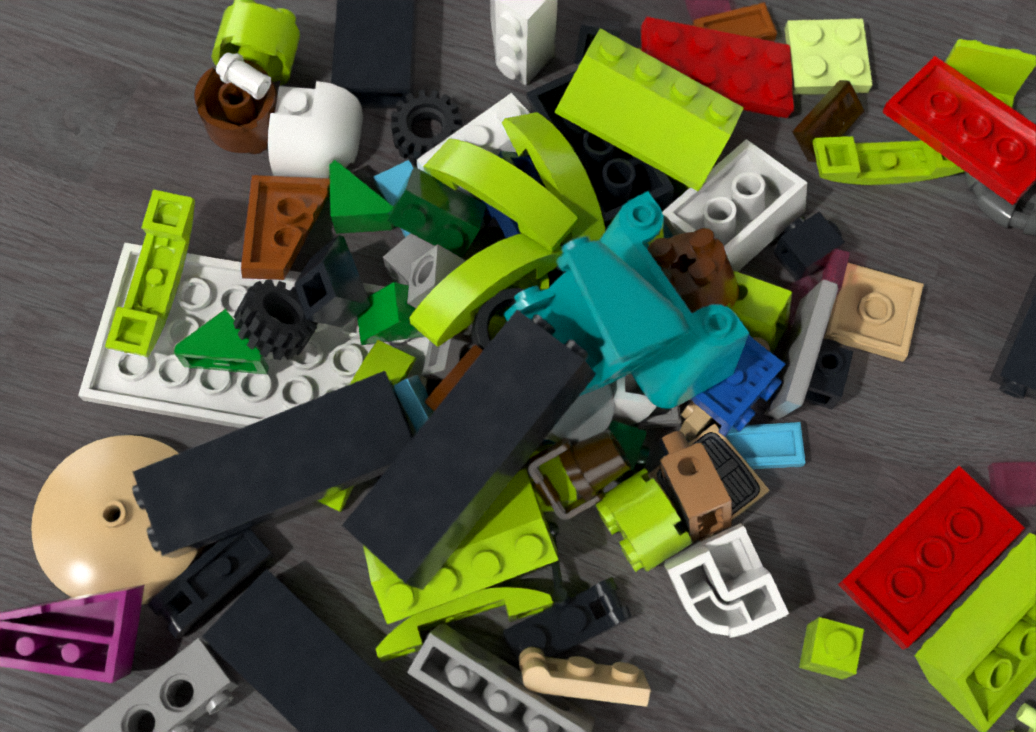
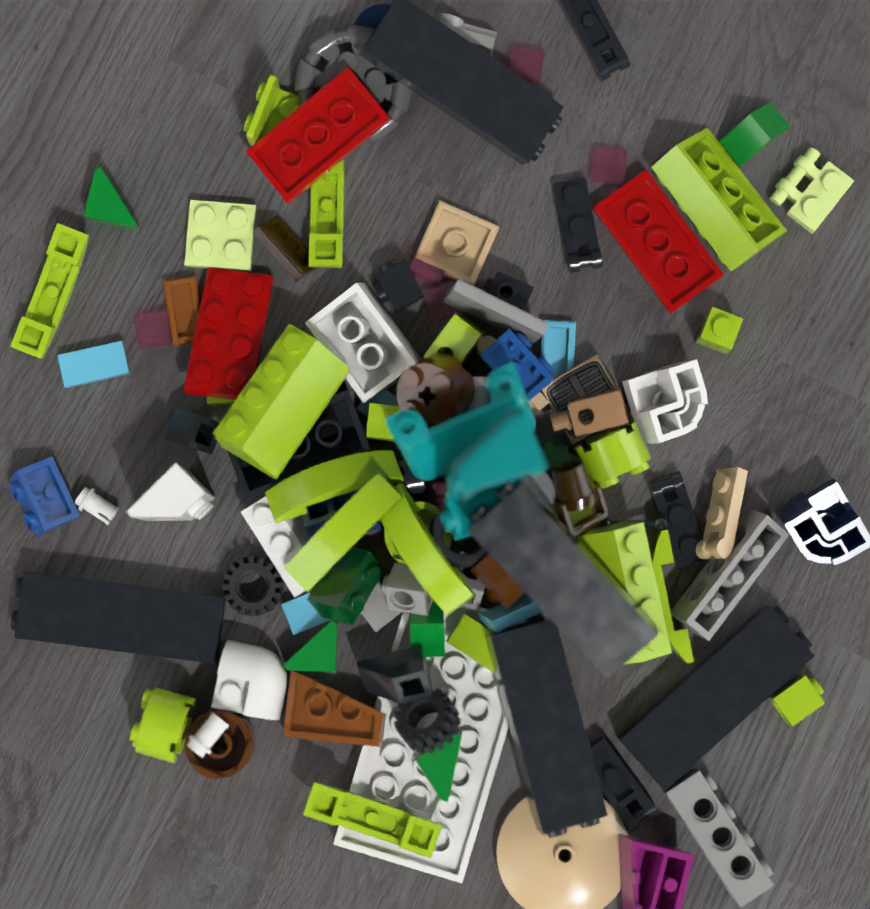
camera: 85 degrees left, 15 degrees up
none -> black plate [553,177,603,273]

